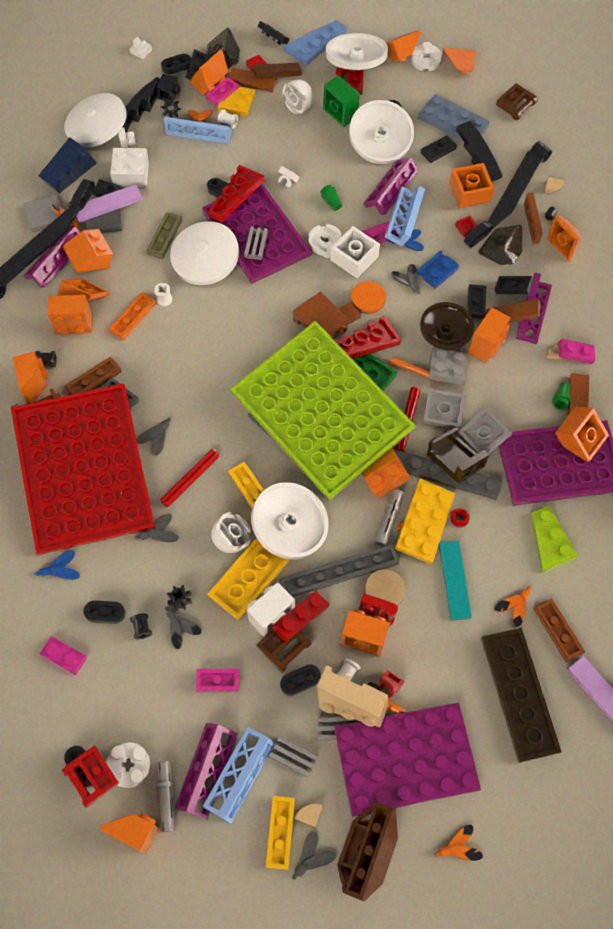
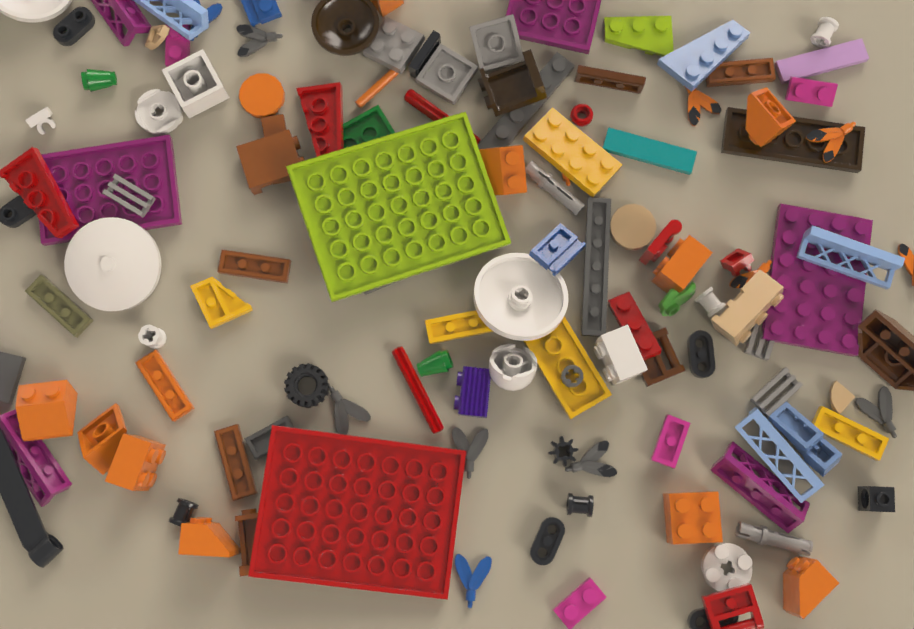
camera: 65 degrees left, 15 degrees up
none -> black plate [53,7,95,46]
none -> tan tile [145,24,170,50]
none -> yellow wing [190,277,253,329]
none -> dark orange tile [217,250,292,284]
none -> black tyre [284,363,330,408]
none -> black tile [409,30,441,79]
none -> green cone [417,350,454,377]
none -> dark purple brick [454,366,491,418]
none -> plate [529,223,586,277]
none -> dark grey bush [561,365,583,388]
none -> reddish brown tile [574,65,646,94]
none -> wing [657,20,750,92]
none -> bright green plate [658,281,696,316]
none -> orange brick [663,491,723,544]
none -> orange slope [745,87,796,147]
none -> medium blue slope [768,402,842,477]
none -> dark pink plate [785,76,838,107]
none -> light blue fence [796,226,905,289]
none -> orange piece [806,122,856,163]
none -> black brick [858,486,895,512]

